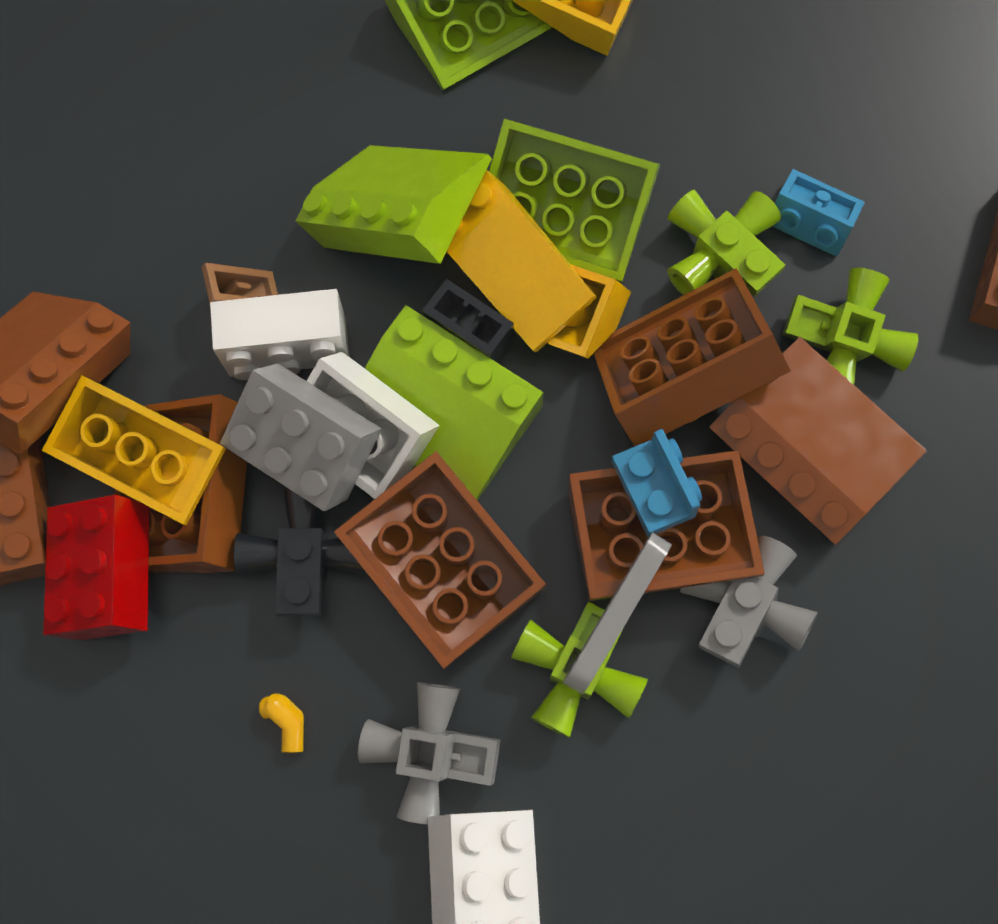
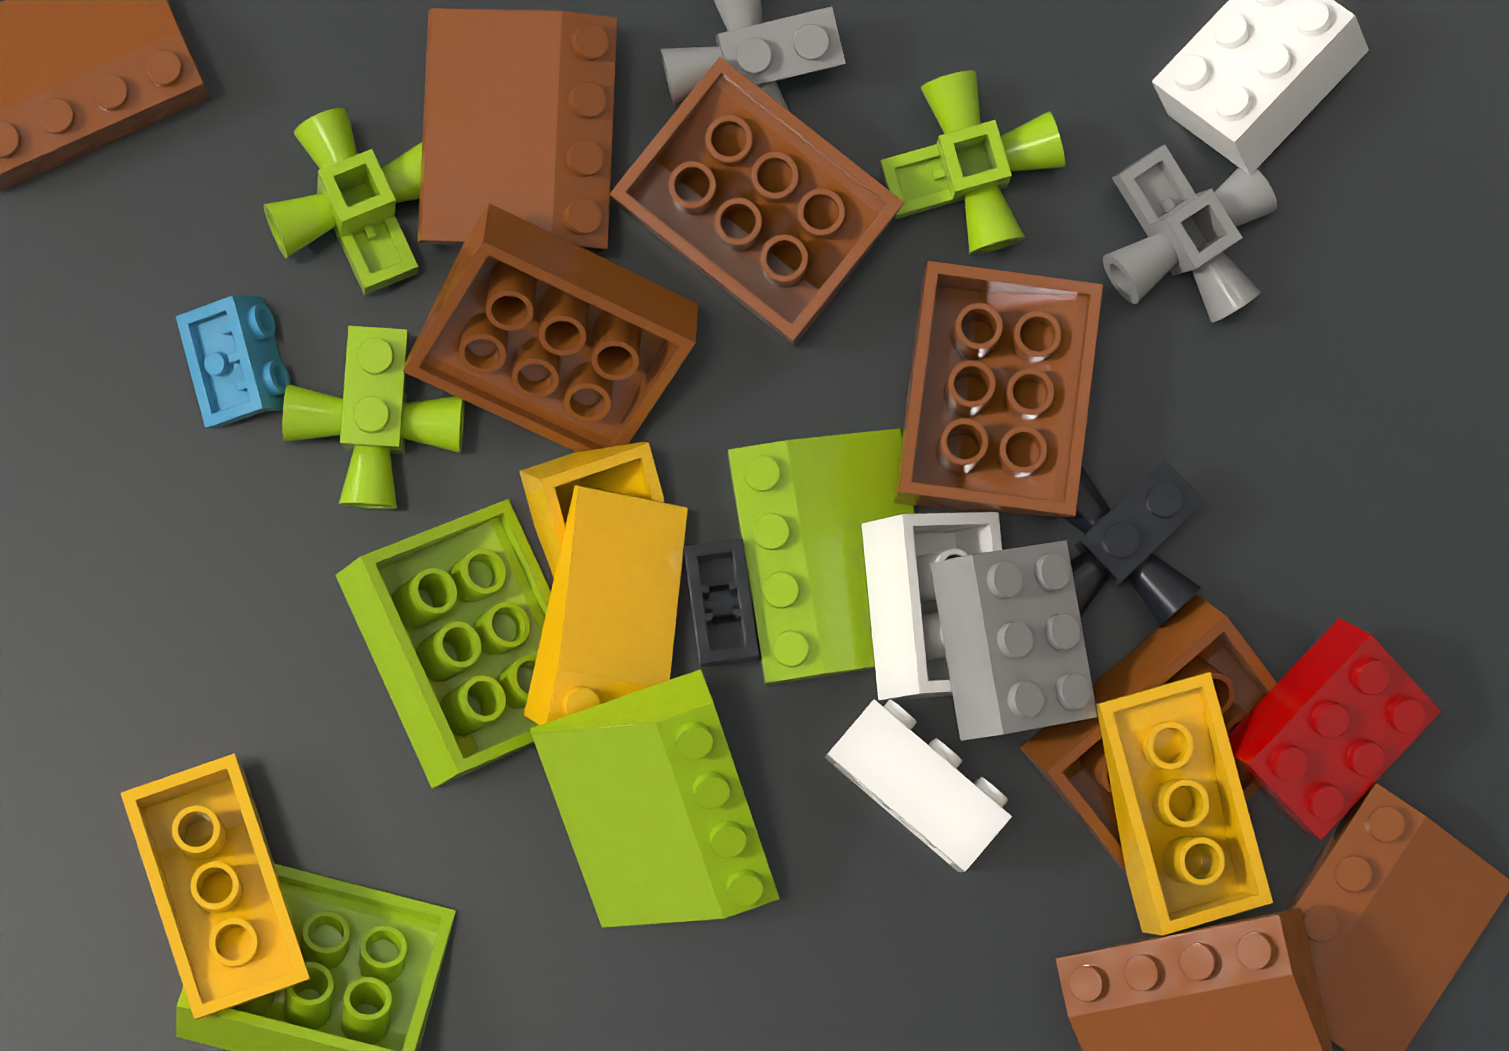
camera: 140 degrees left, 10 degrees up
medium nougat slope [201,263,278,303] -> none
yellow arm [259,693,304,753] -> none
light grey beam [563,532,672,695] -> none
dark azure bracket [611,429,702,537] -> none

